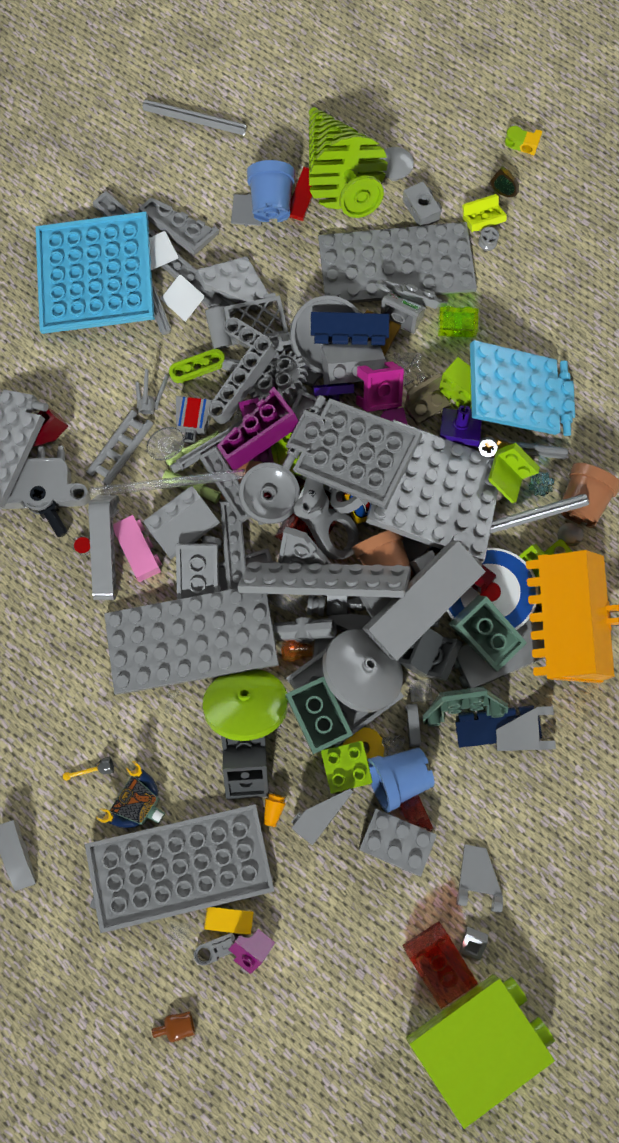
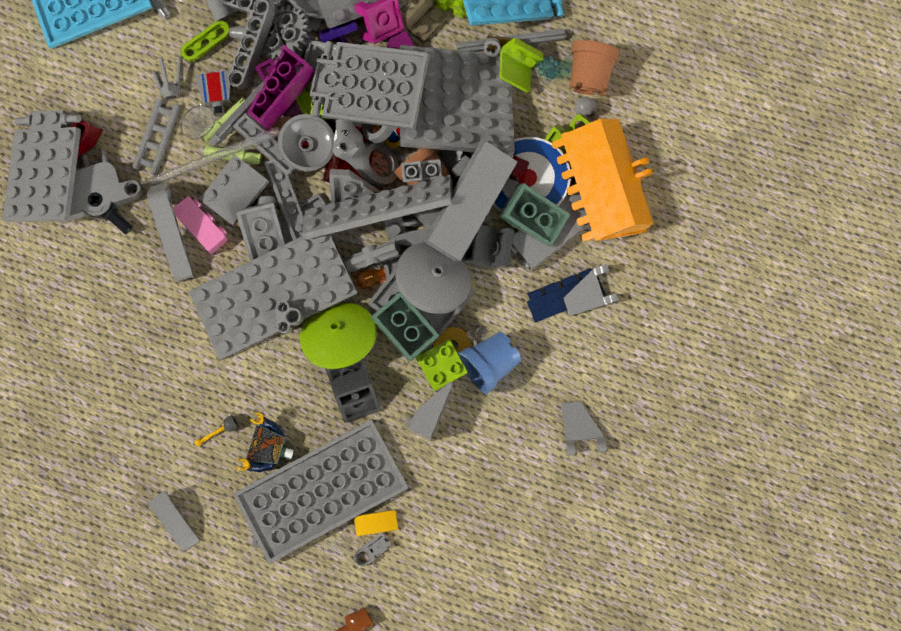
camera: 15 degrees left, 5 degrees up
red tile [72,536,90,557] -> none
magenta brick [228,929,276,974] -> none
light orange cone [264,793,286,827] -> none
light grey wheel [307,595,325,616] -> none
light grey brick [359,809,437,877] -> none
clear red slope [400,795,434,832] -> none
clear red slope [402,921,478,1009] -> none
light grey piece [406,704,421,748] -> none
lime brick [406,974,555,1129] -> none
clear plate [409,679,432,702] -> none
sand green wedge [423,686,508,727] -> none
dark purple tile [440,405,482,447] -> none
light grey slope [459,926,488,960] -> none
light grey axle [490,494,589,533] -> none
none -> light grey piece [276,300,303,334]
none -> light grey slope [401,159,442,182]

